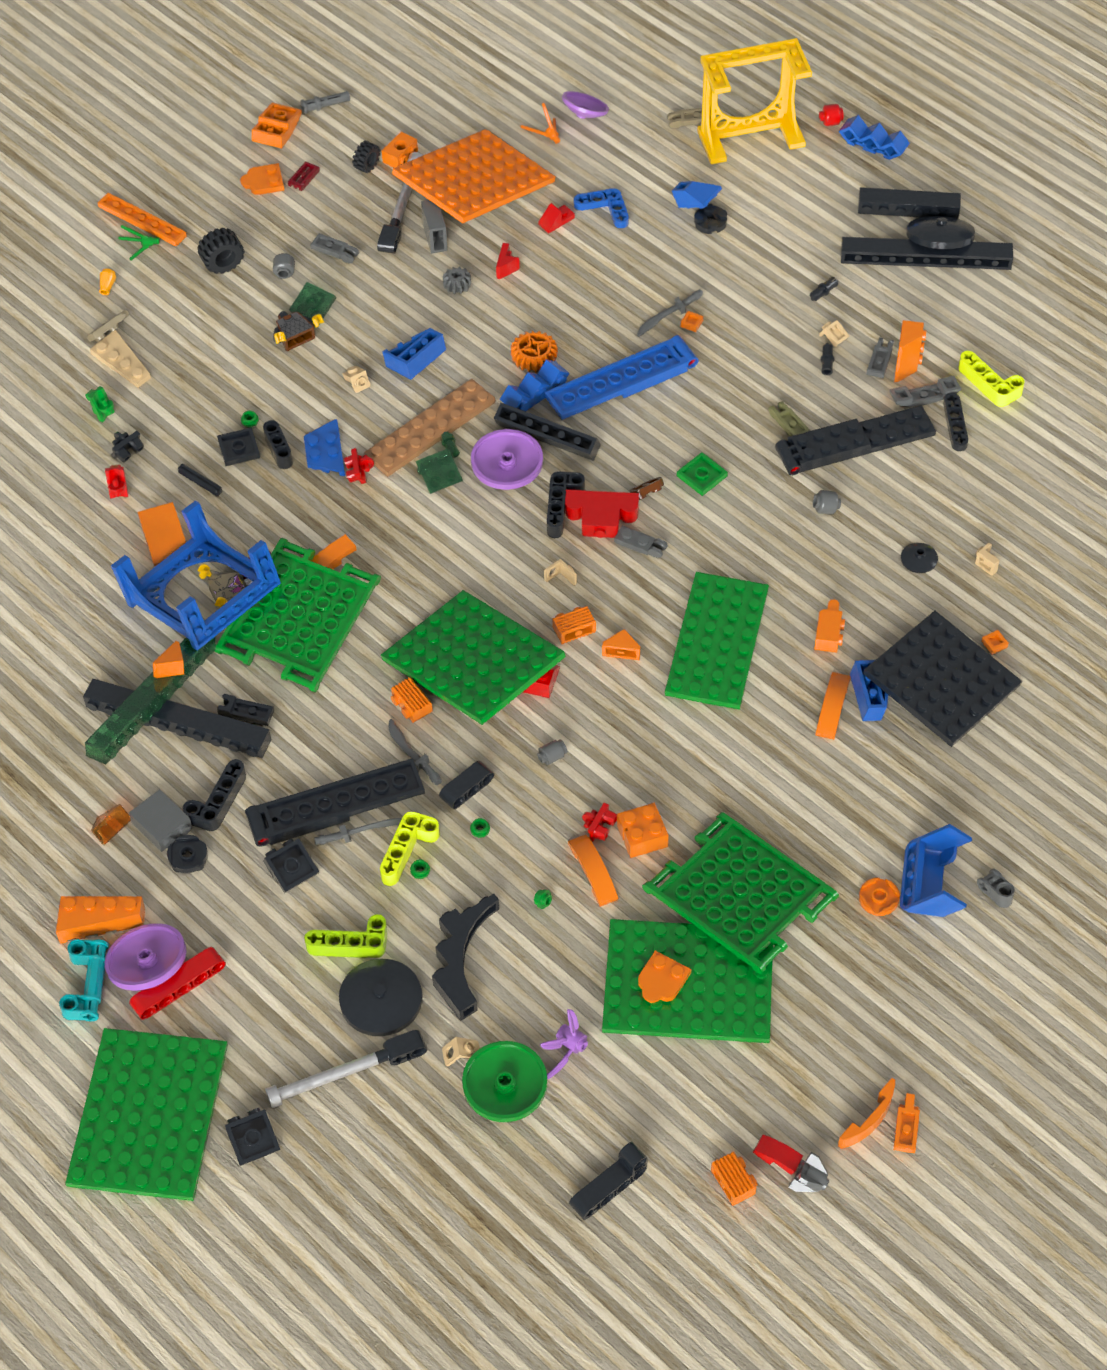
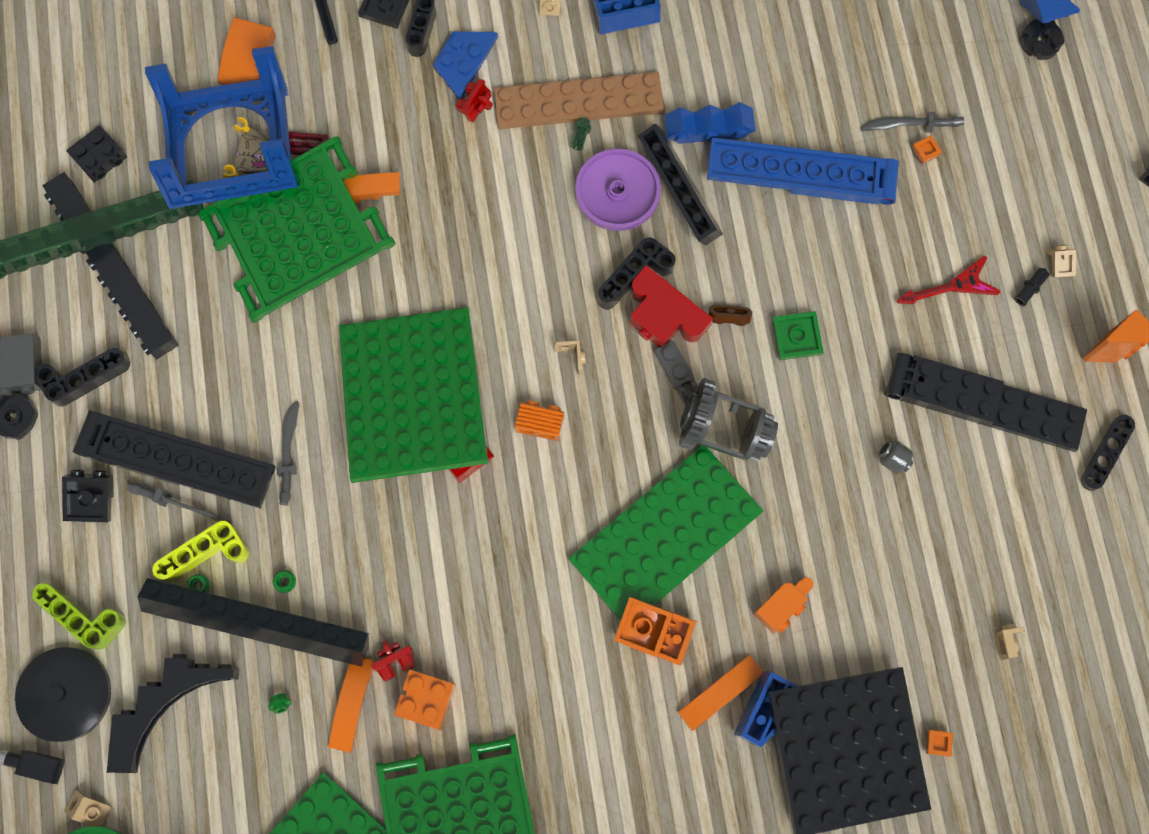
camera: 35 degrees right, 20 degrees up
orange slope [153,641,184,678] -> none
black plate [217,694,274,726] -> none
orange brick [391,677,433,723] -> none
clear green hinge [416,449,463,494] -> none
black beam [439,760,494,809] -> none
orange gear [511,330,558,373] -> none
dark grey brick [537,739,568,765] -> none
orange slope [602,629,641,660] -> none
olive hinge [768,401,810,436] -> none
black axle [809,277,838,301] -> none
dark grey hinge [866,337,894,379] -> none
dark grey slope [889,376,961,407] -> none
black dish [901,542,938,573] -> none
none -> black plate [66,125,127,183]
none -> black brick [137,578,369,667]
none -> orange slope [614,597,698,665]
none -> dark grey piece [679,378,778,461]
none -> red piece [896,256,1000,305]

